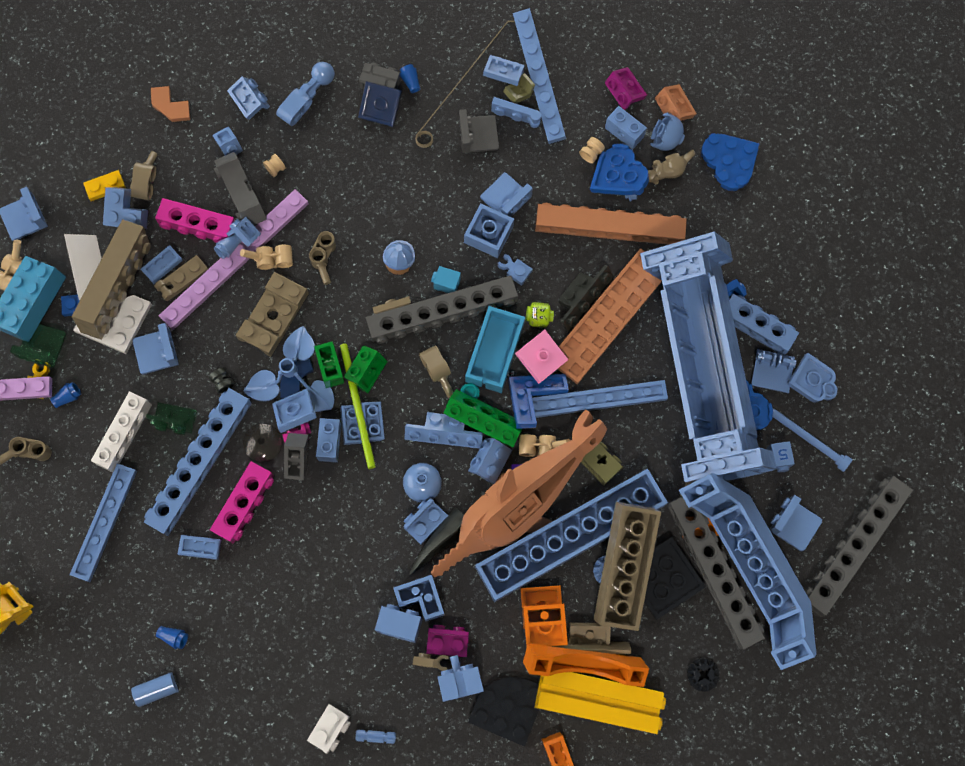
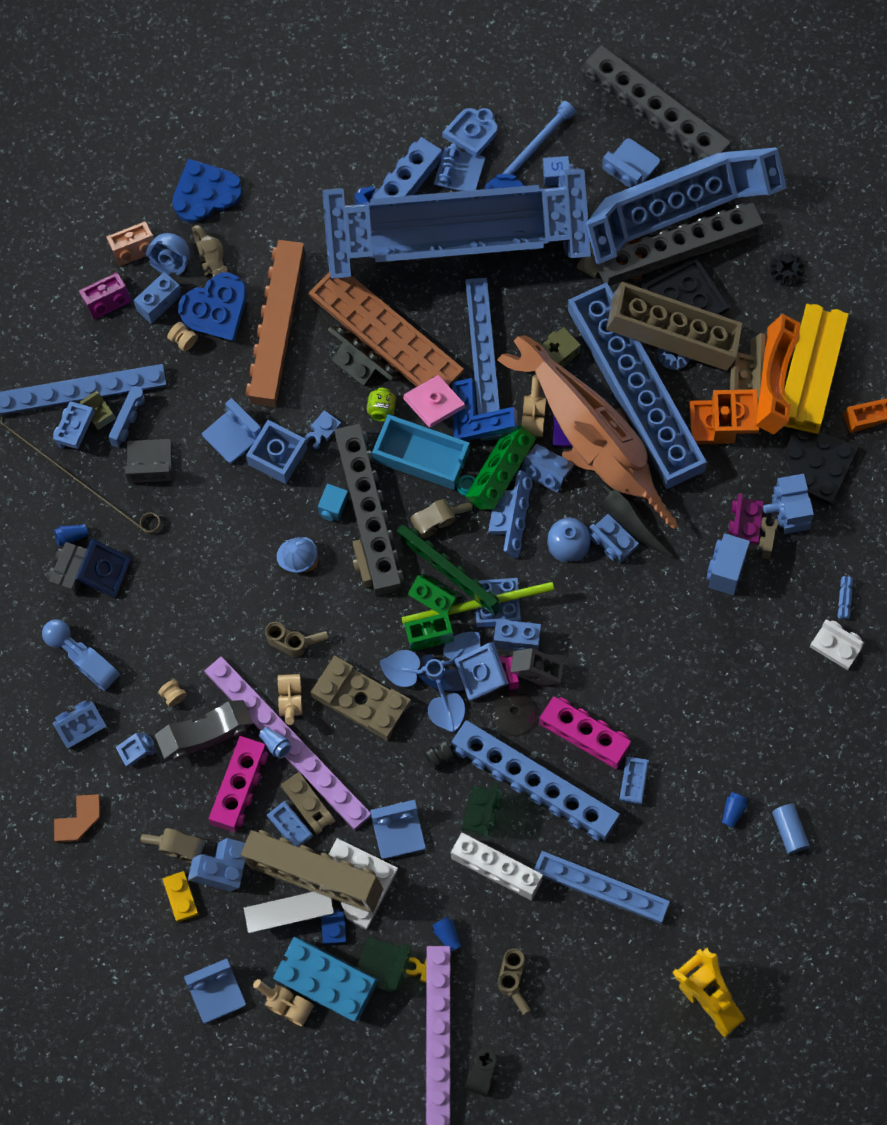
camera: 80 degrees left, 5 degrees down
medium blue bracket [226,217,261,247] -> none
medium blue brick [393,575,444,622] -> none
none -> dark green plate [397,525,501,616]

